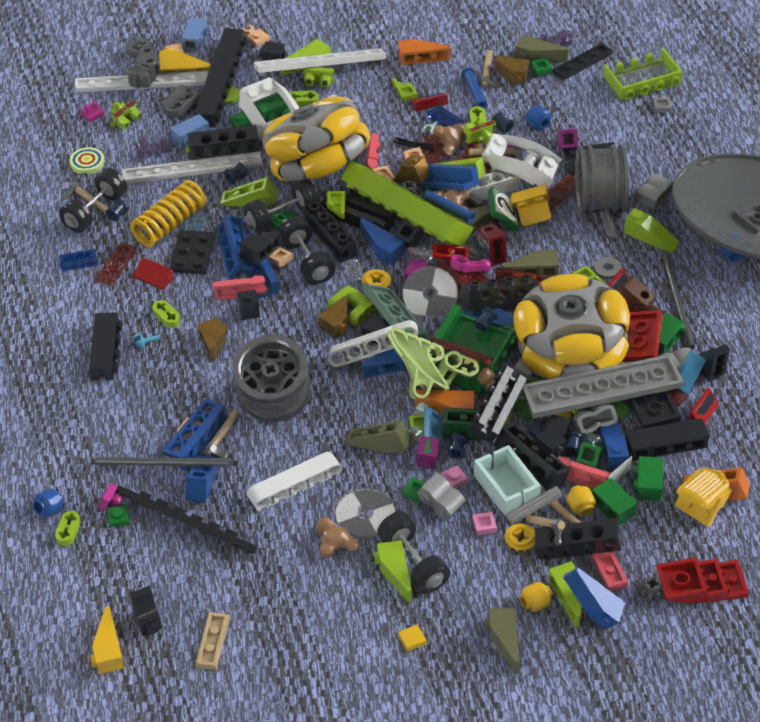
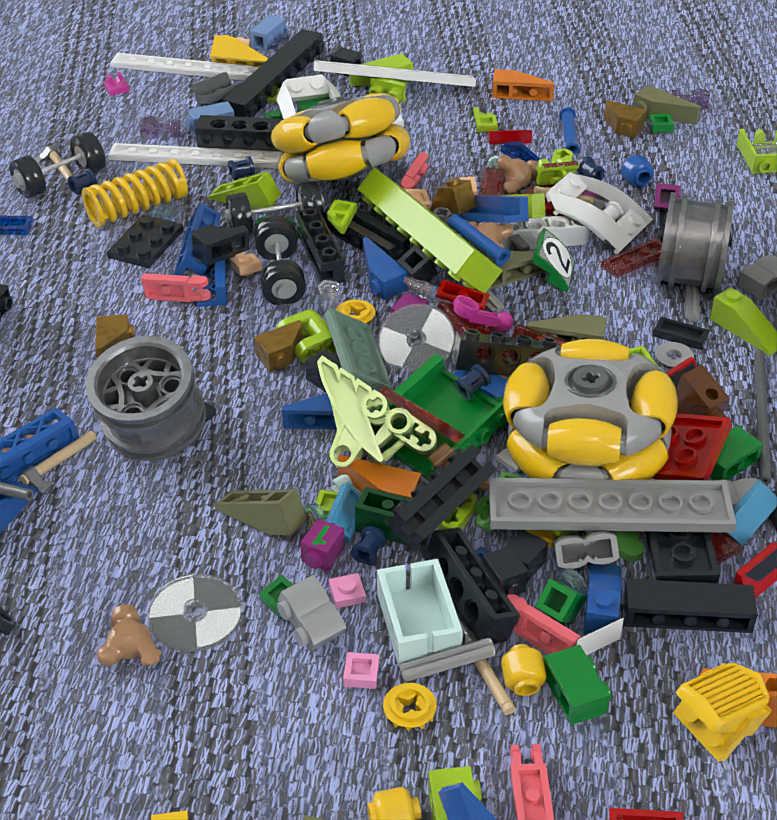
camera: 15 degrees right, 5 degrees down
yellowish green tile [70,147,105,175] -> none
clear red tile [96,242,137,286] -> none
lime hips [110,99,141,130] -> none
dark grey animal [126,39,159,89] -> none
red slope [133,257,174,290] -> none
medium azure hand [133,334,160,348] -> none
lime beam [153,300,180,328] -> none
black brick [237,290,260,320] -> none
light nougat plate [242,24,270,47] -> none
white beam [246,452,342,511] -> none
white beam [328,320,418,367] -> none
lime slope [374,540,412,602] -> none
black axle [377,511,450,594] -> none
black piece [393,137,435,151] -> none
dark red torso [476,224,507,267] -> none
tan piece [480,50,500,88] -> none
yellow piece [510,184,552,227] -> none
piece [526,515,565,545] -> none
black brick [535,518,621,560] -> none
black tile [552,43,613,81] -> none
dark blue bush [565,431,584,458] -> none
green brick [633,456,663,501] -> none
none -> black tile [653,317,710,350]

